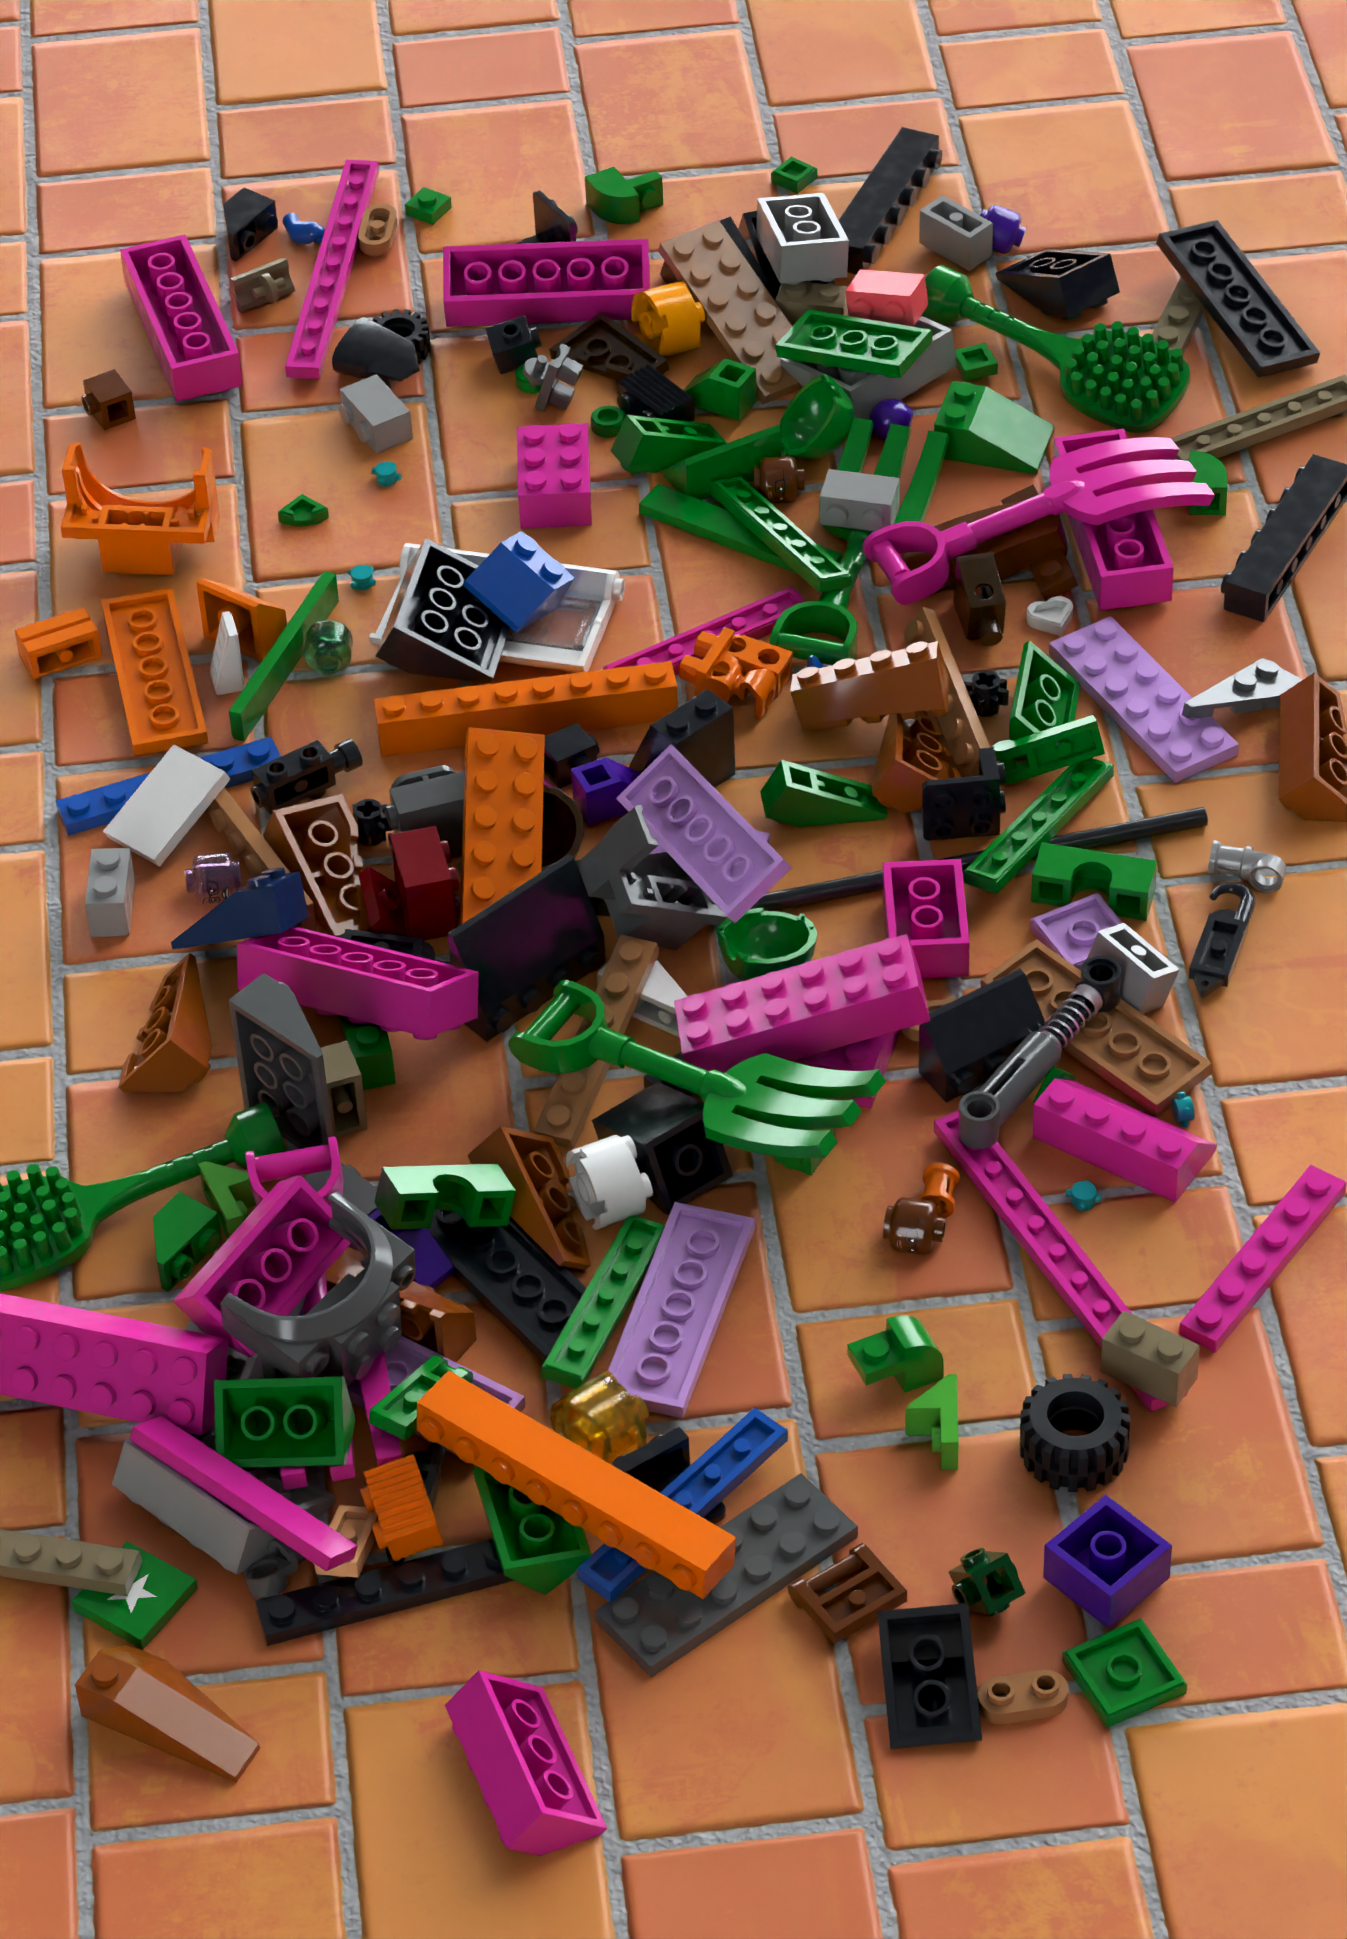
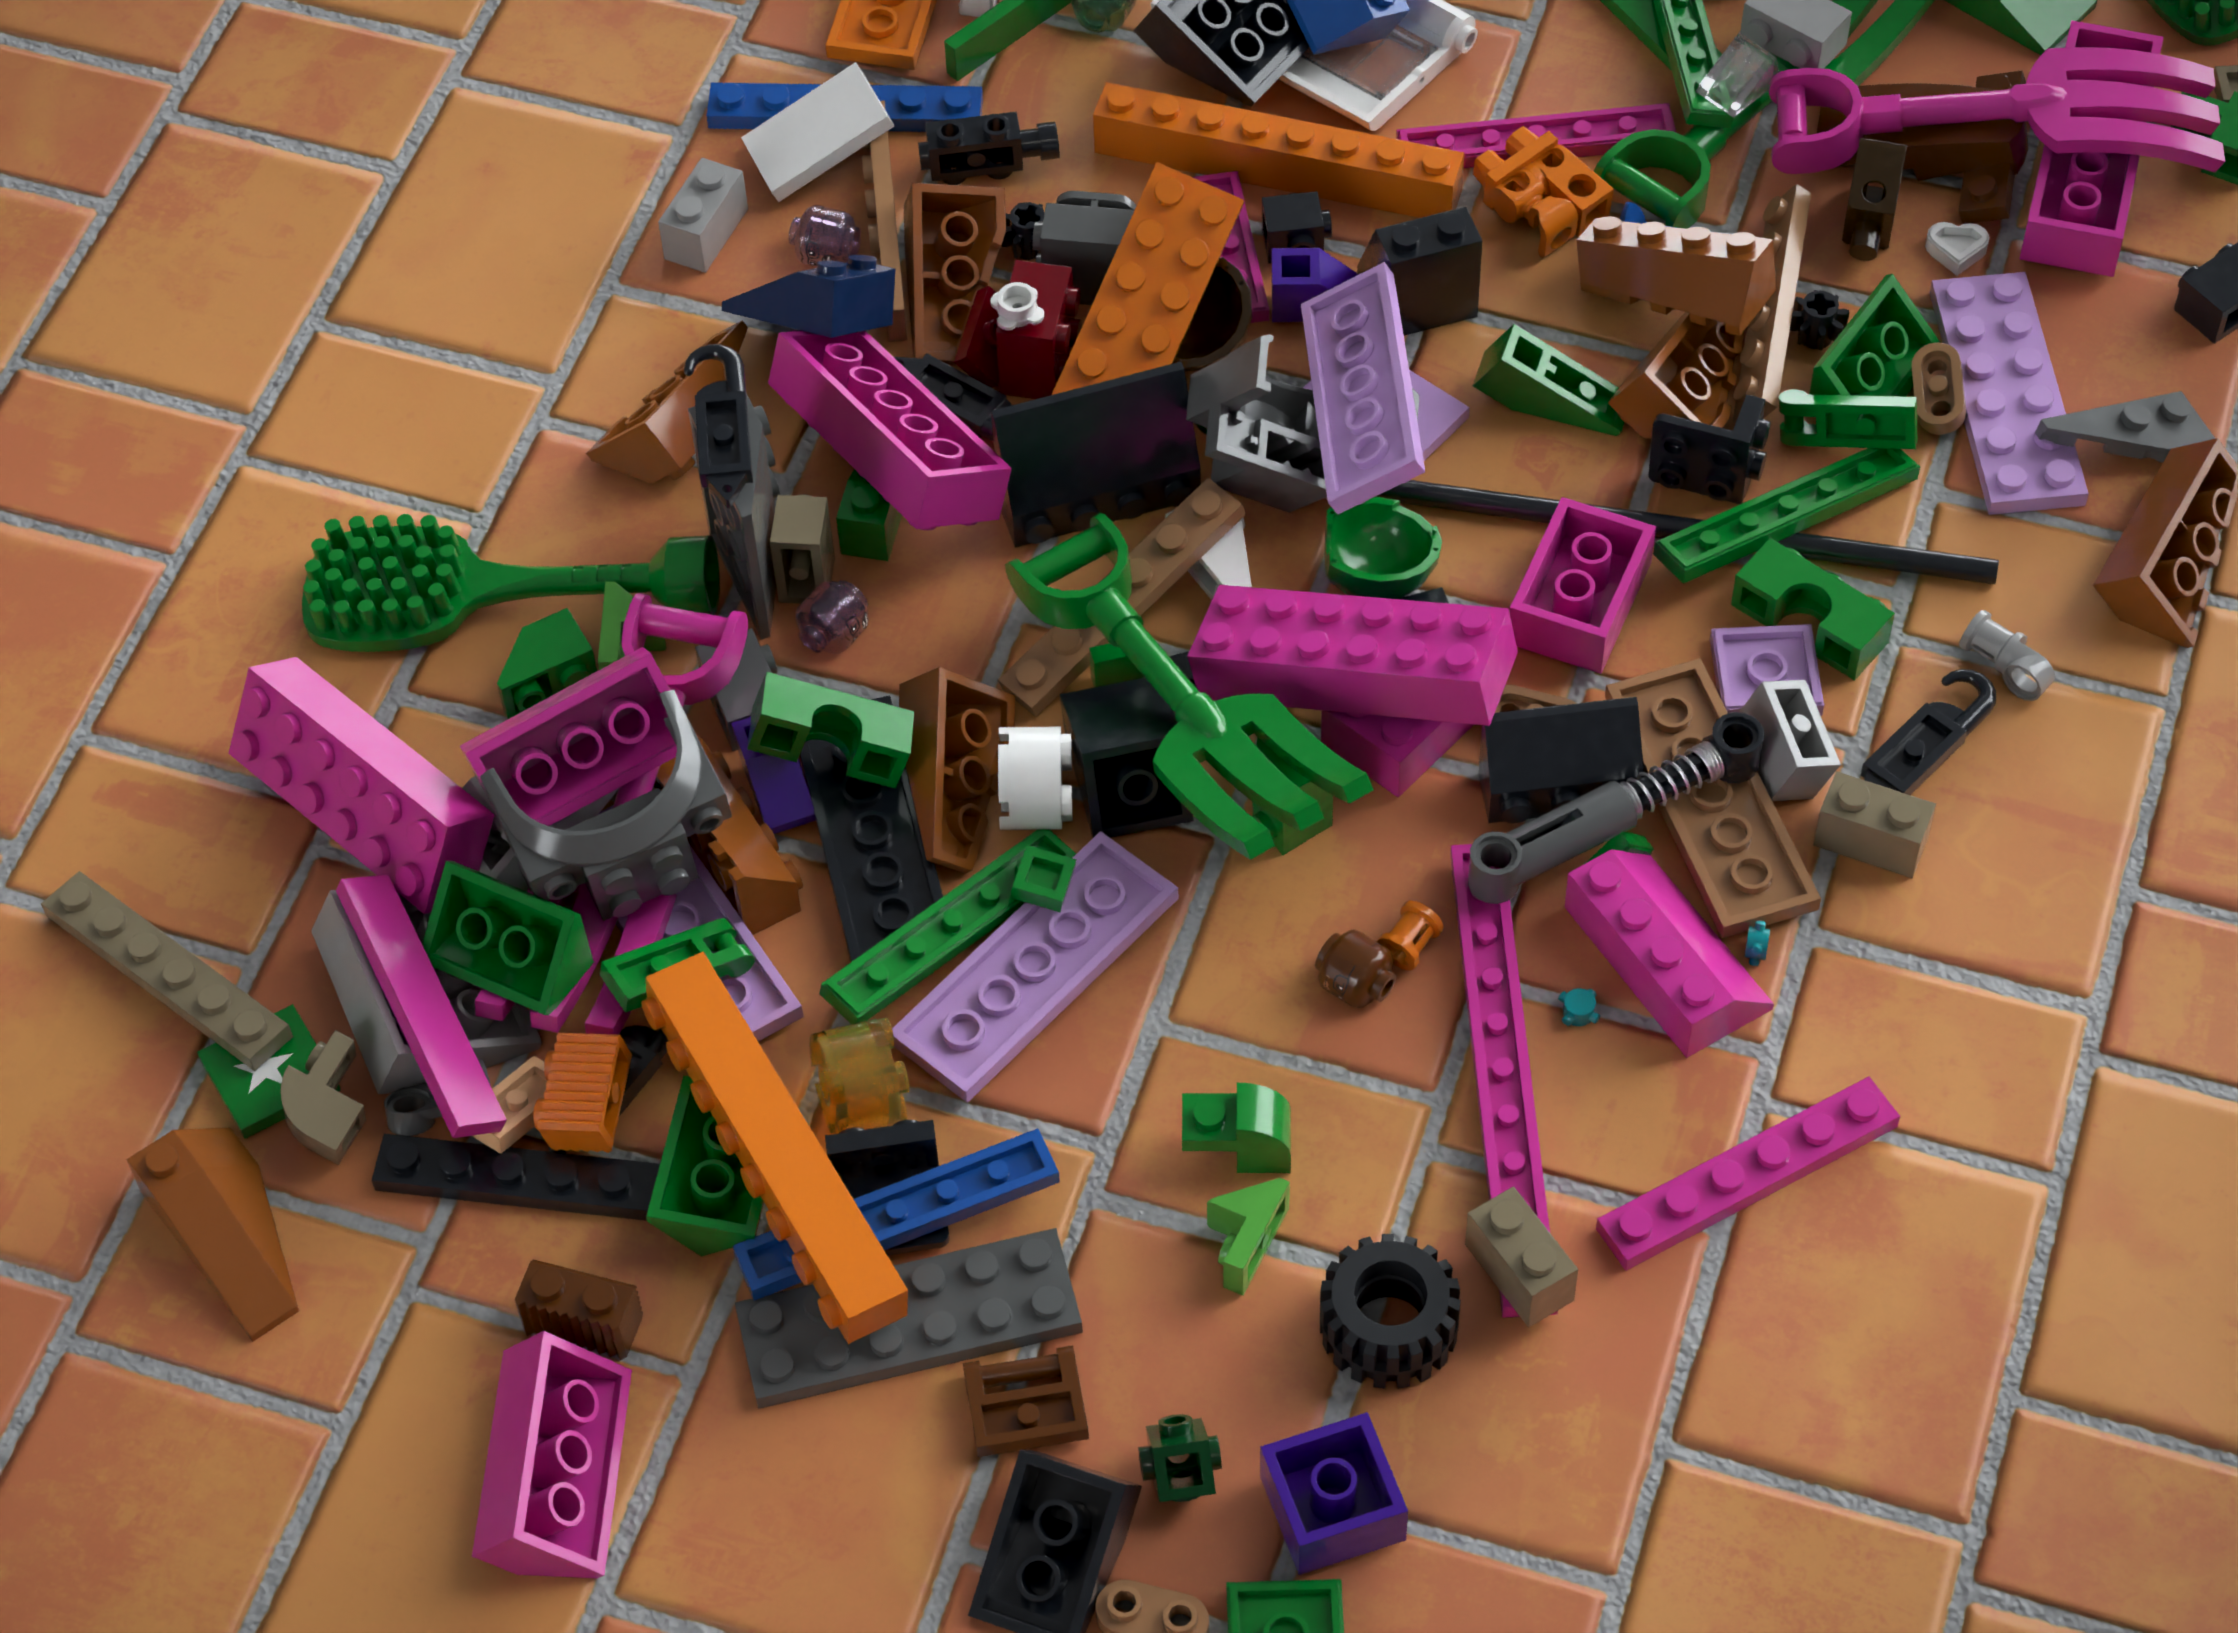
camera: 25 degrees right, 10 degrees up
none -> dark tan brick [281,1030,366,1165]
none -> reddish brown brick [515,1259,643,1360]
none -> black plate [684,344,753,508]
none -> head [795,580,869,654]
none -> white plate [991,282,1044,331]
none -> green tile [1010,845,1077,912]
none -> green tile [1089,643,1144,687]
none -> clear slope [1696,32,1779,117]
none -> dark tan brick [1813,771,1936,878]
none -> medium nougat plate [1912,342,1966,435]

